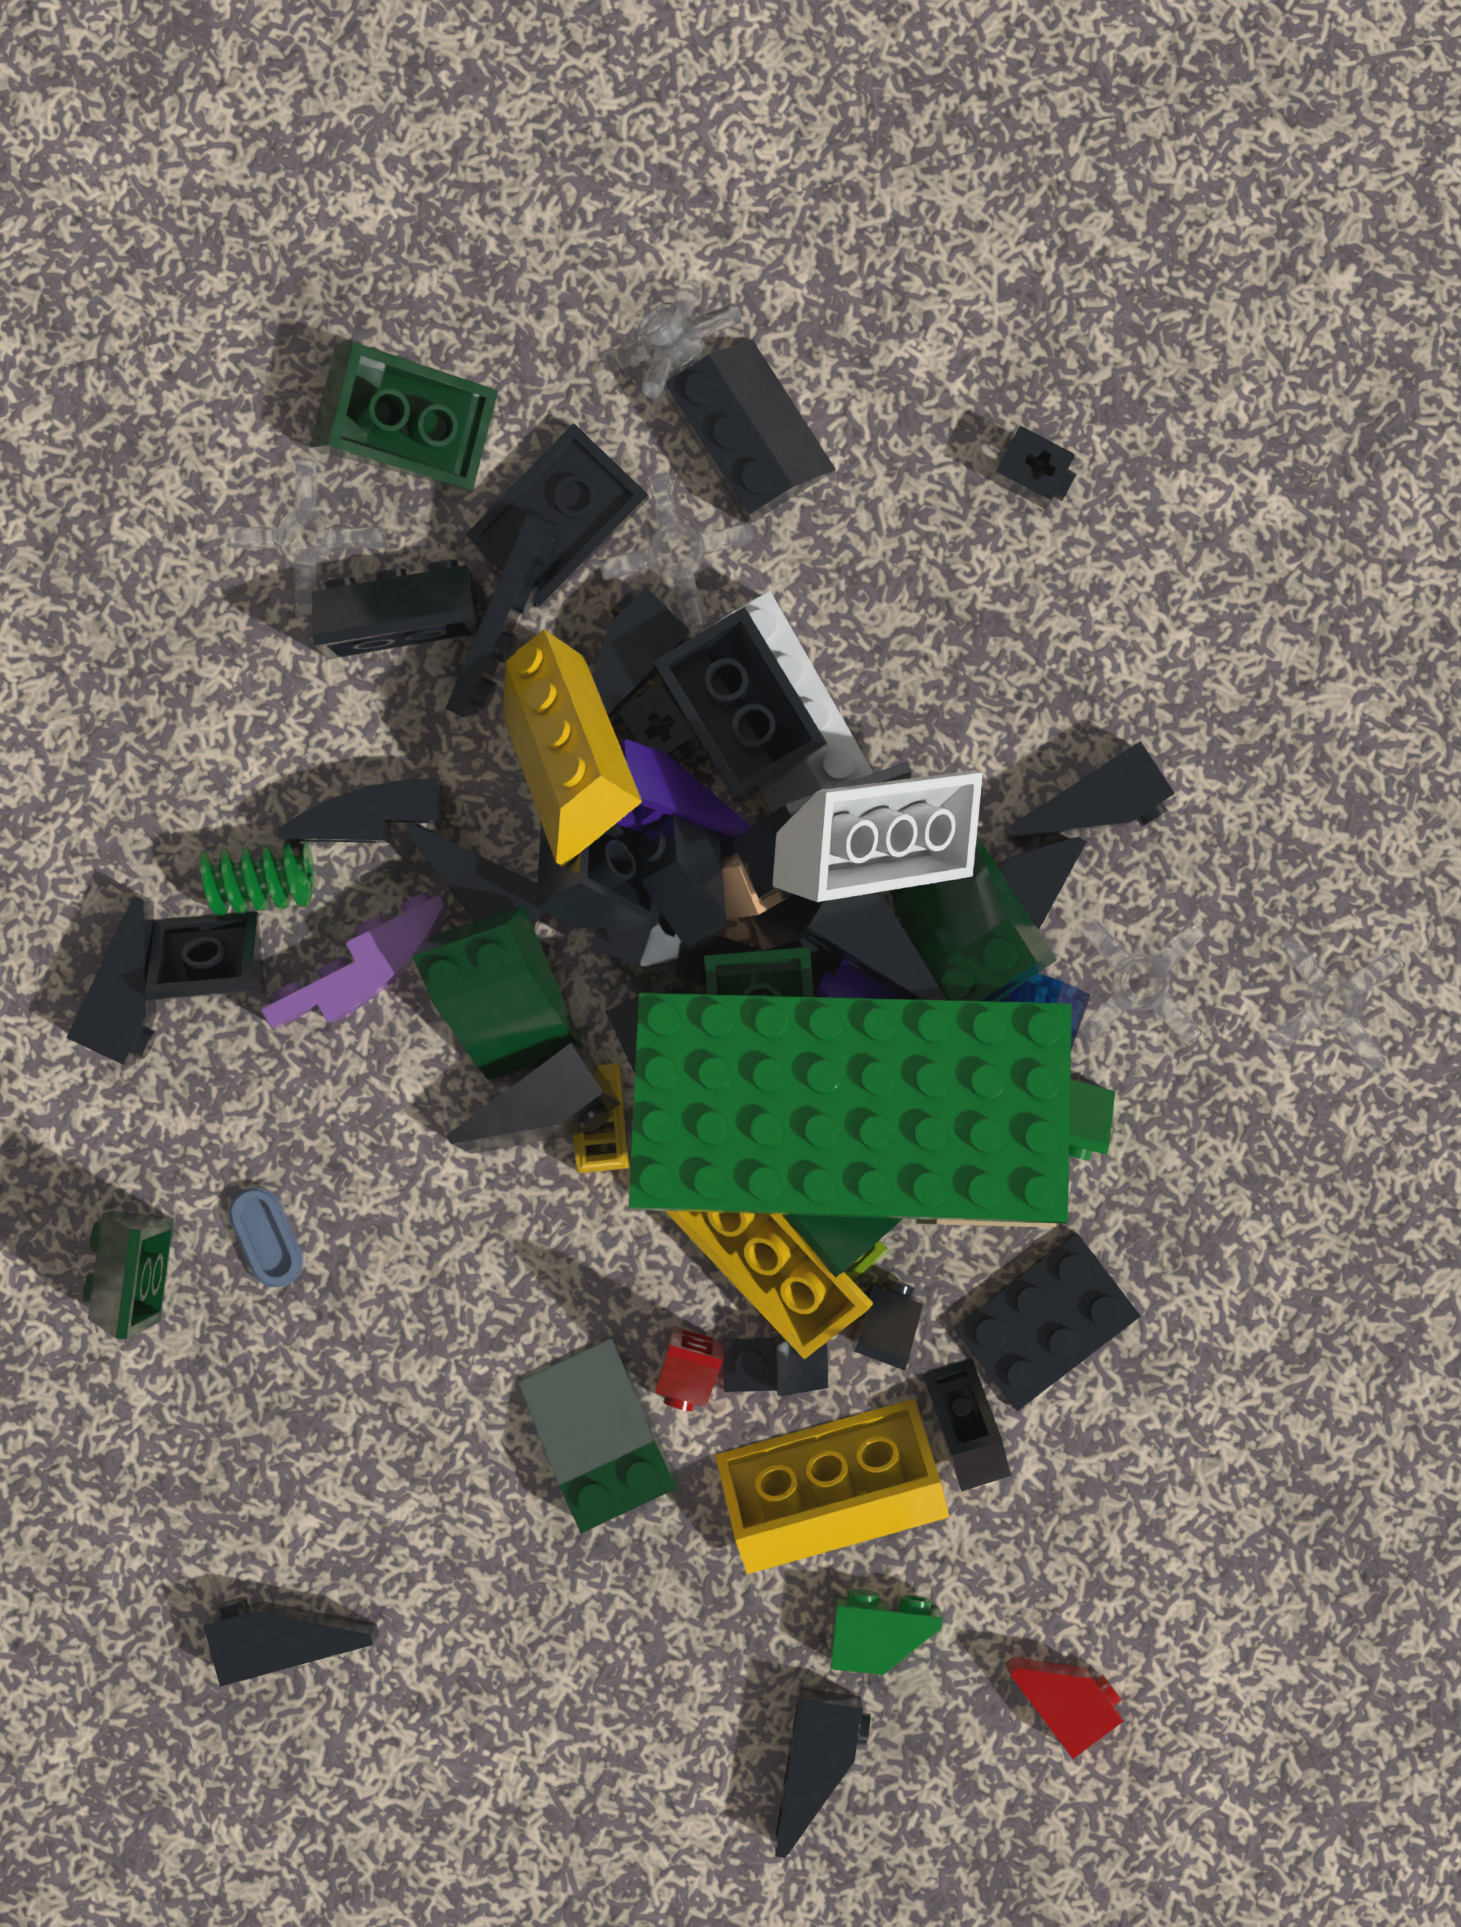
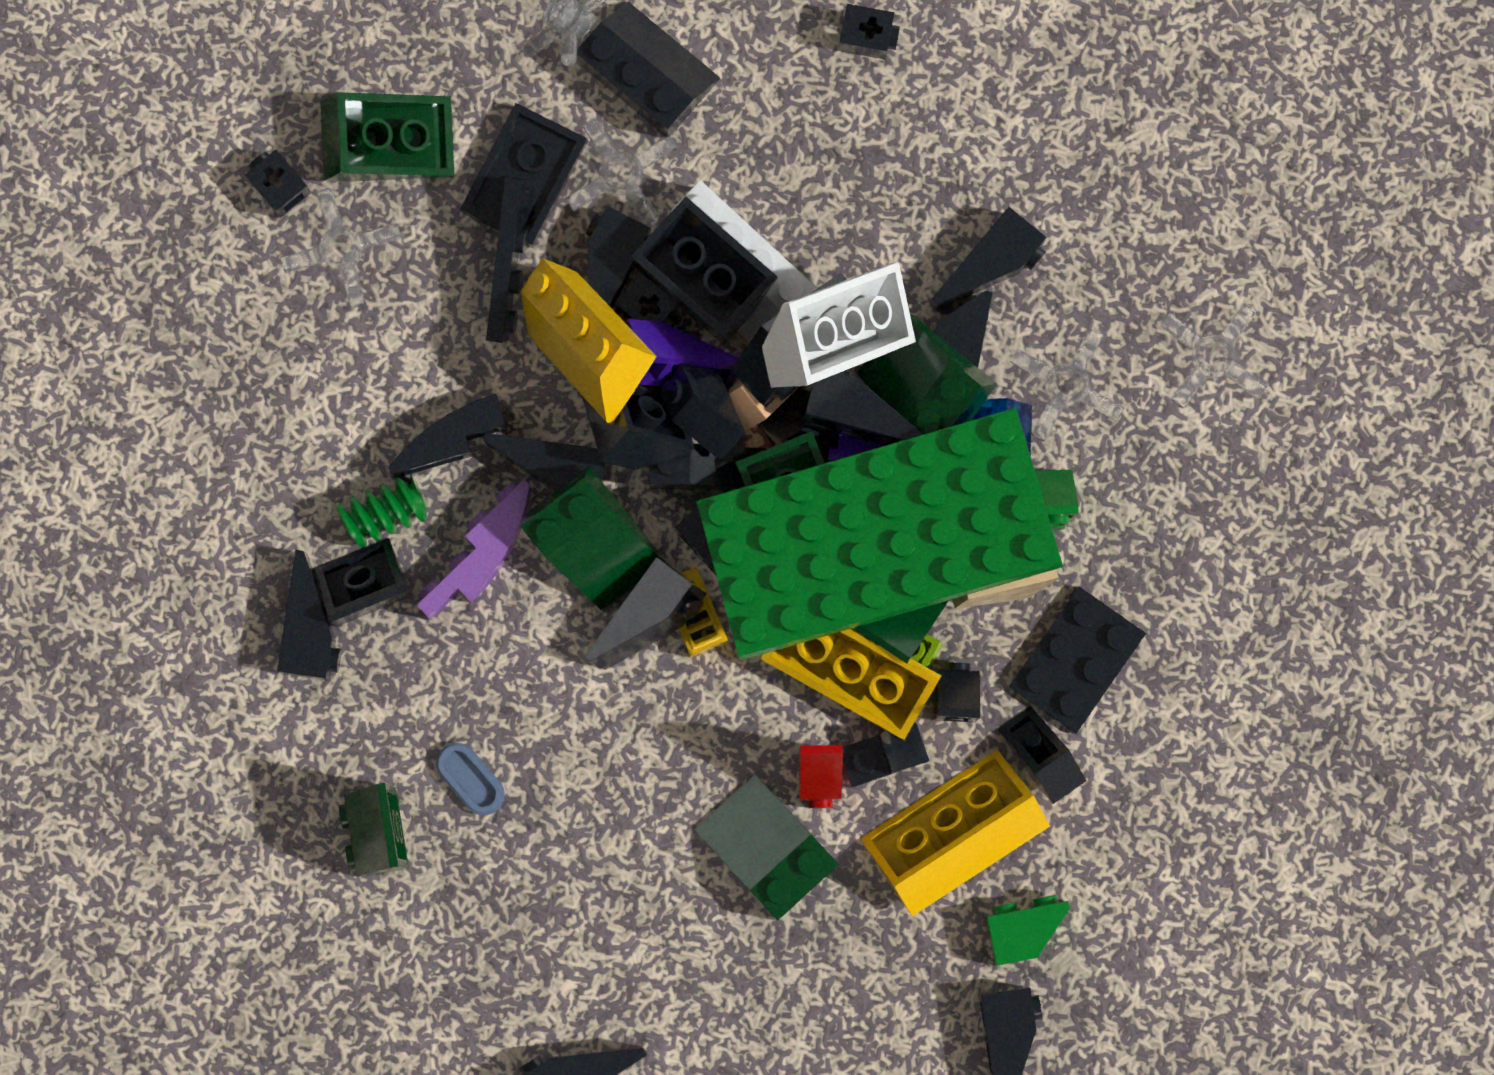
camera: 20 degrees left, 5 degrees down
black slope [312,560,481,659] -> none
red slope [1005,1657,1124,1759] -> none
none -> black brick [245,149,311,218]

